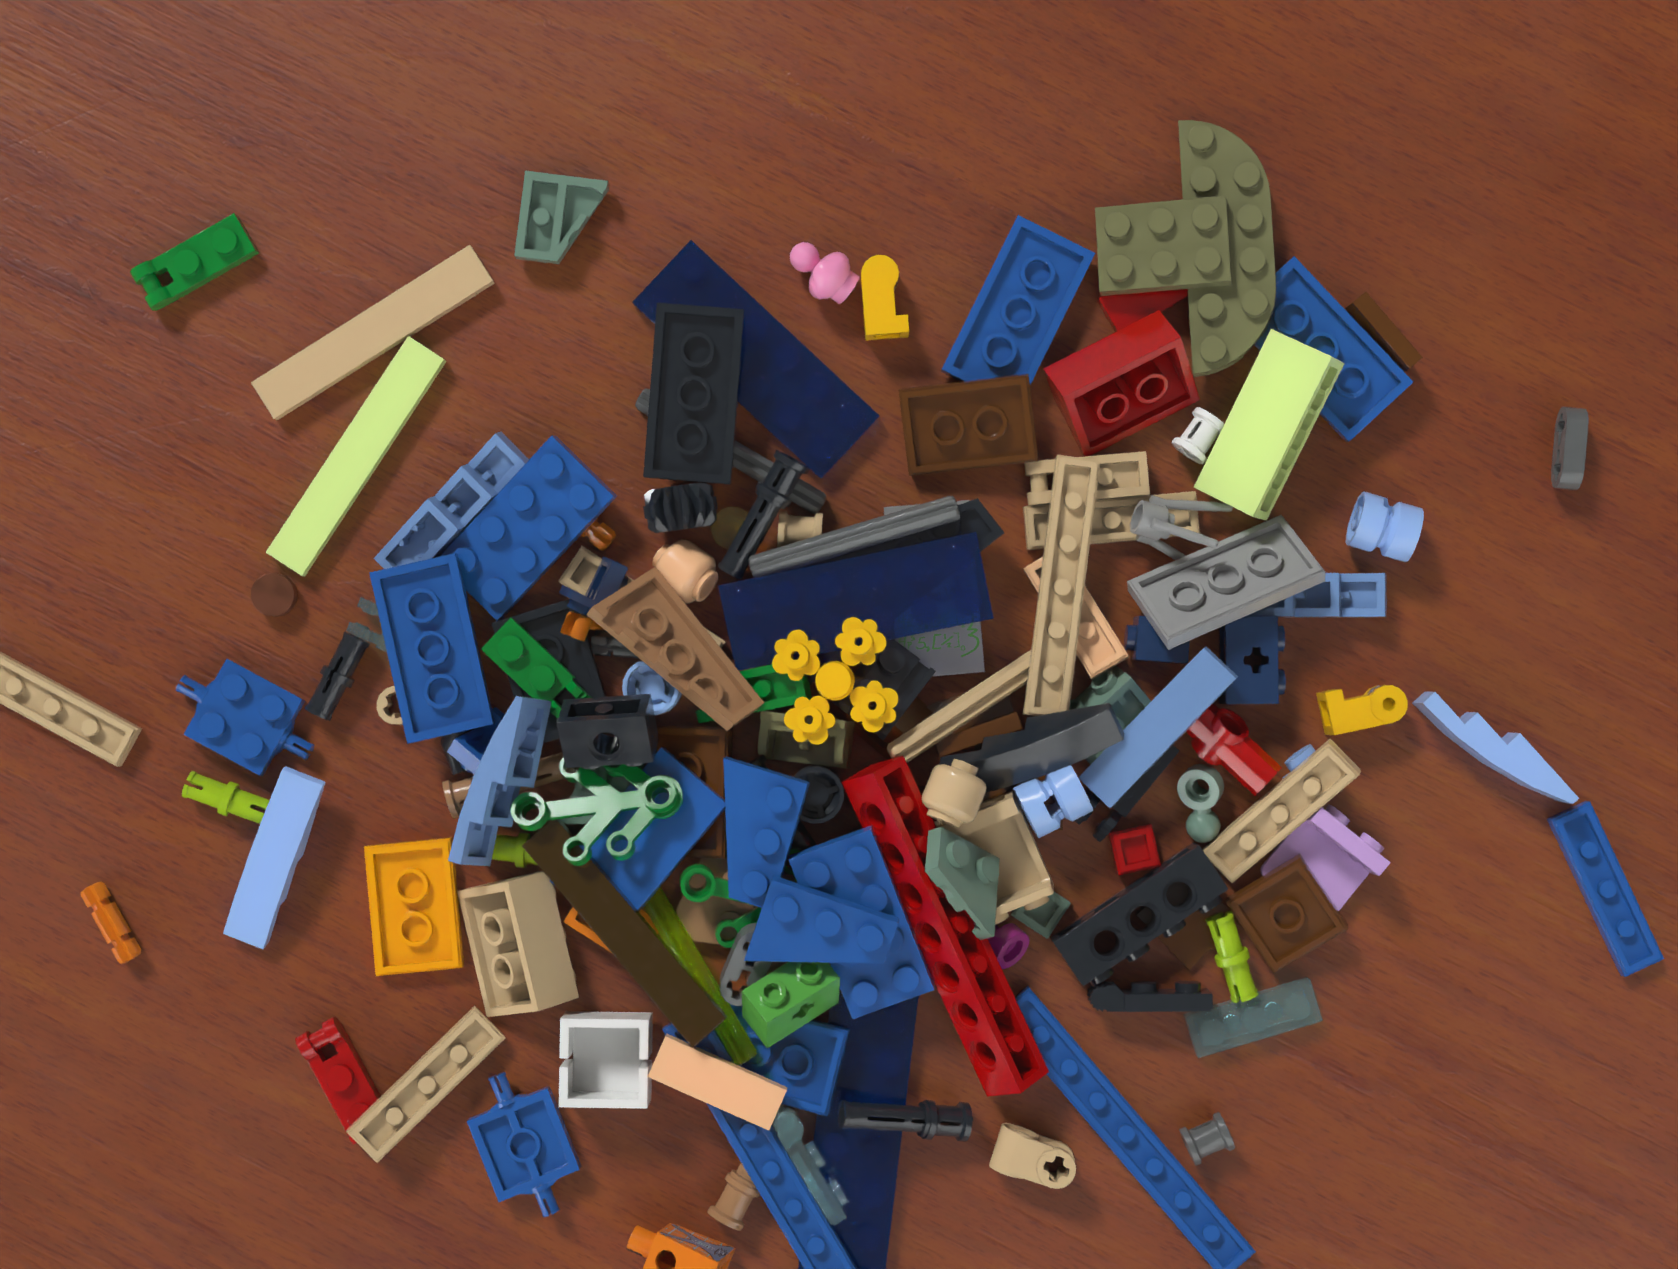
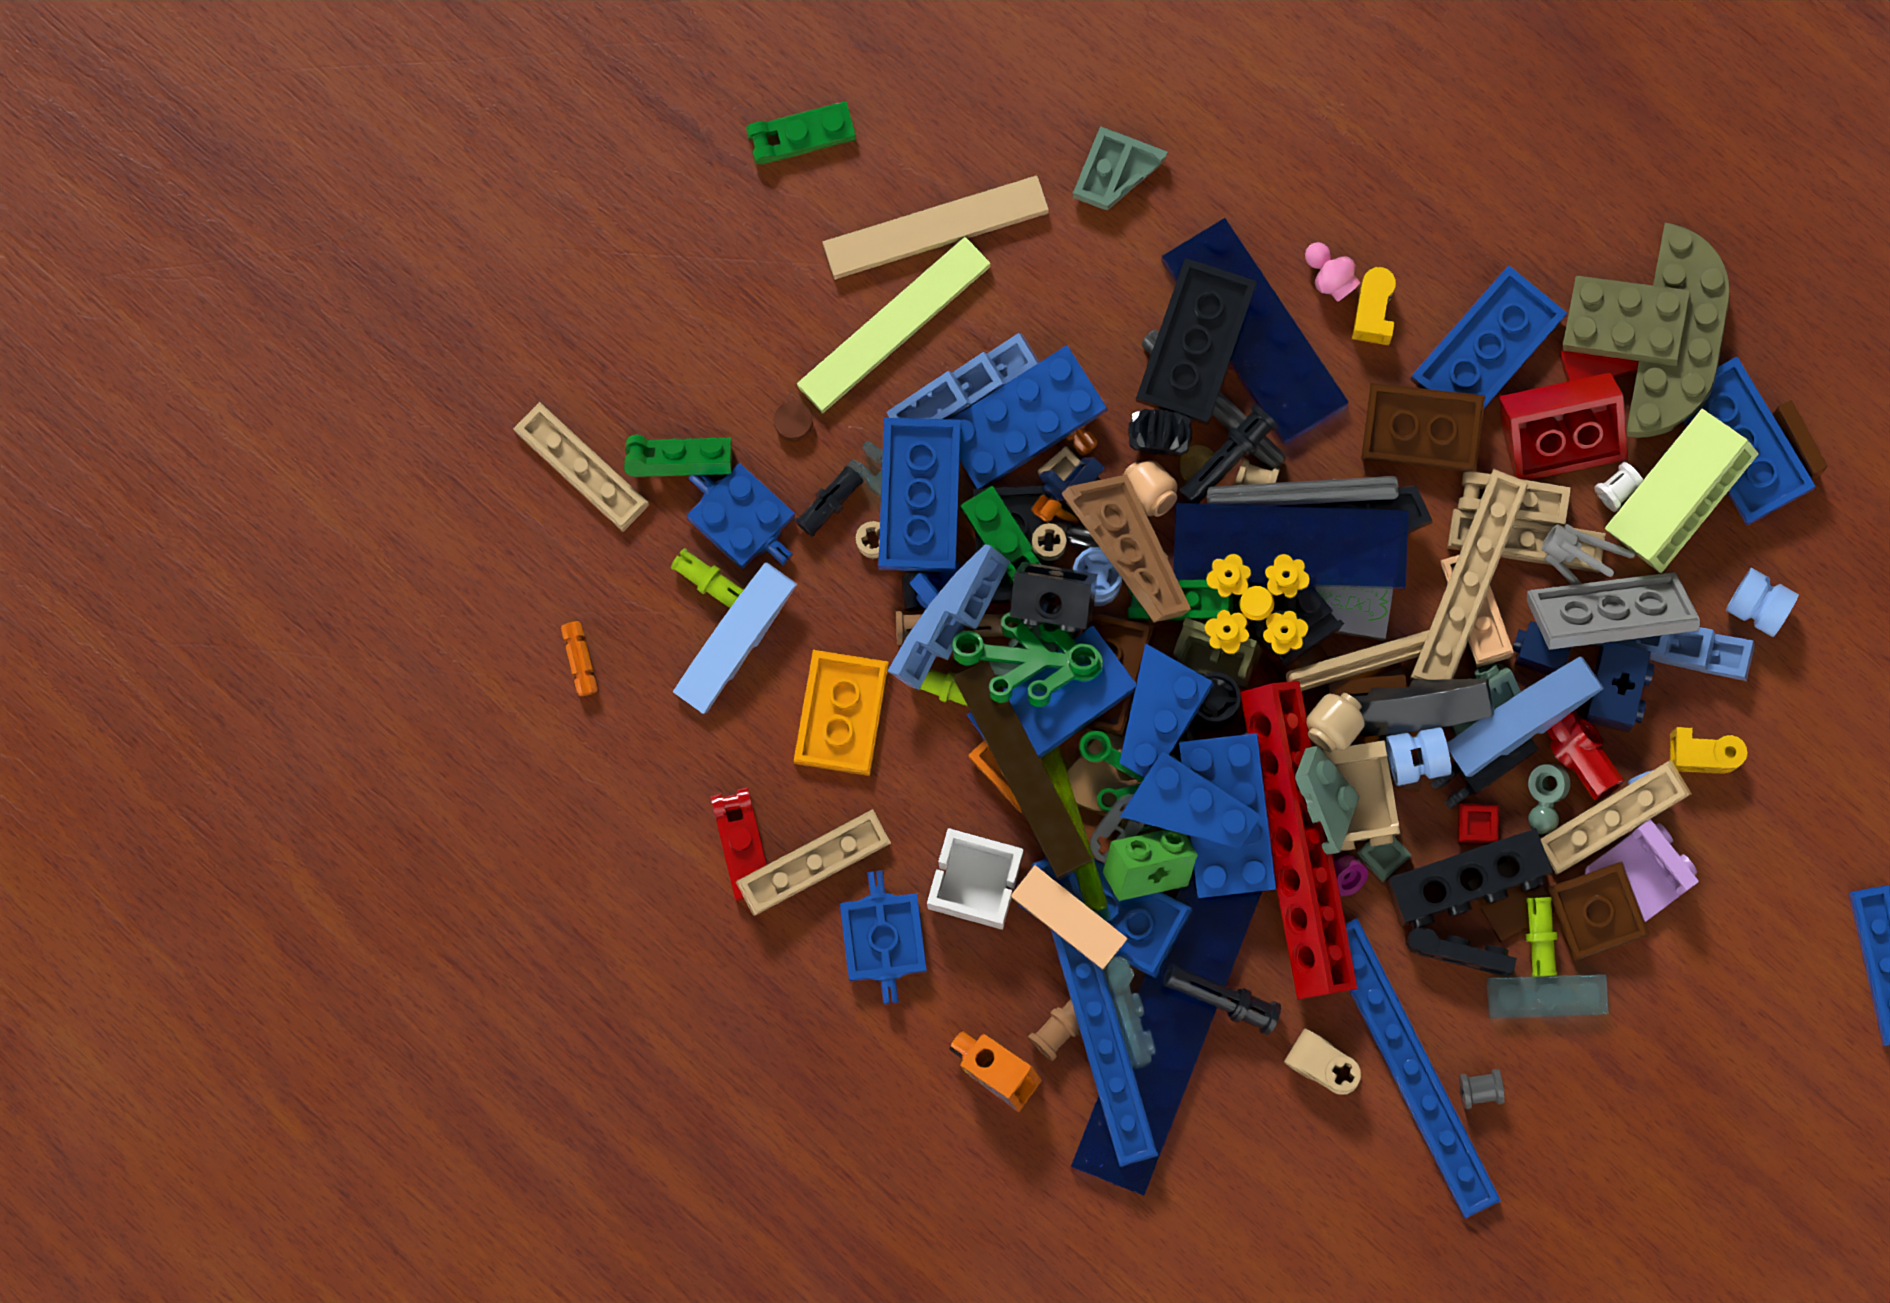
camera: 20 degrees right, 10 degrees down
tan slope [457,871,579,1017] -> none
light blue slope [1412,691,1579,804] -> none
none -> green plate [624,435,732,477]
none -> tan bush [1032,523,1067,561]

